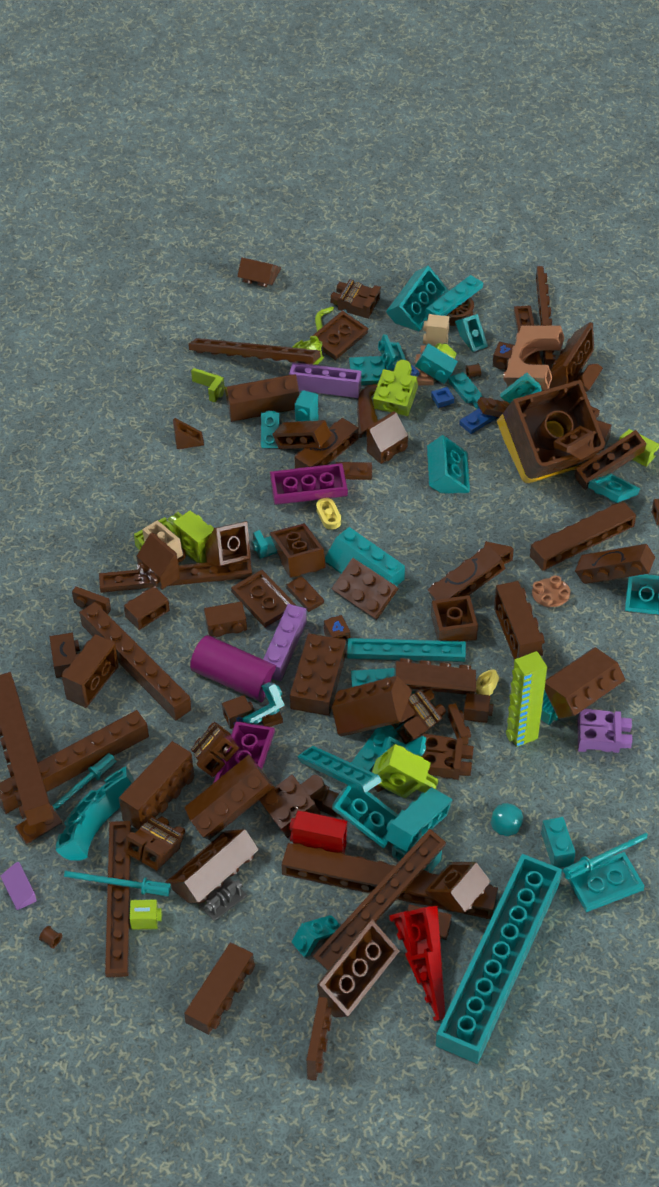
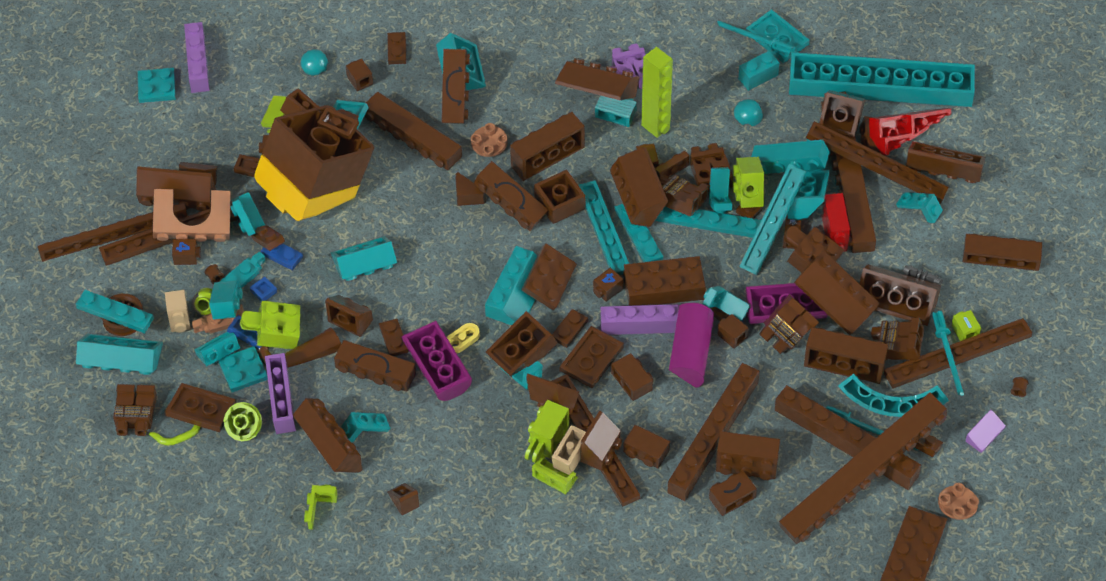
camera: 110 degrees left, 5 degrees up
reddish brown plate [72,586,111,614] -> none
reddish brown plate [188,338,321,364] -> none
reddish brown slope [237,257,281,287] -> none
reddish brown brick [272,420,331,449] -> none
teal brick [295,390,319,422] -> none
reddish brown plate [306,997,332,1081] -> none
reddish brown slope [332,675,412,737] -> none
teal slope [455,314,488,352] -> none
light yellow plate [476,669,499,696] -> none

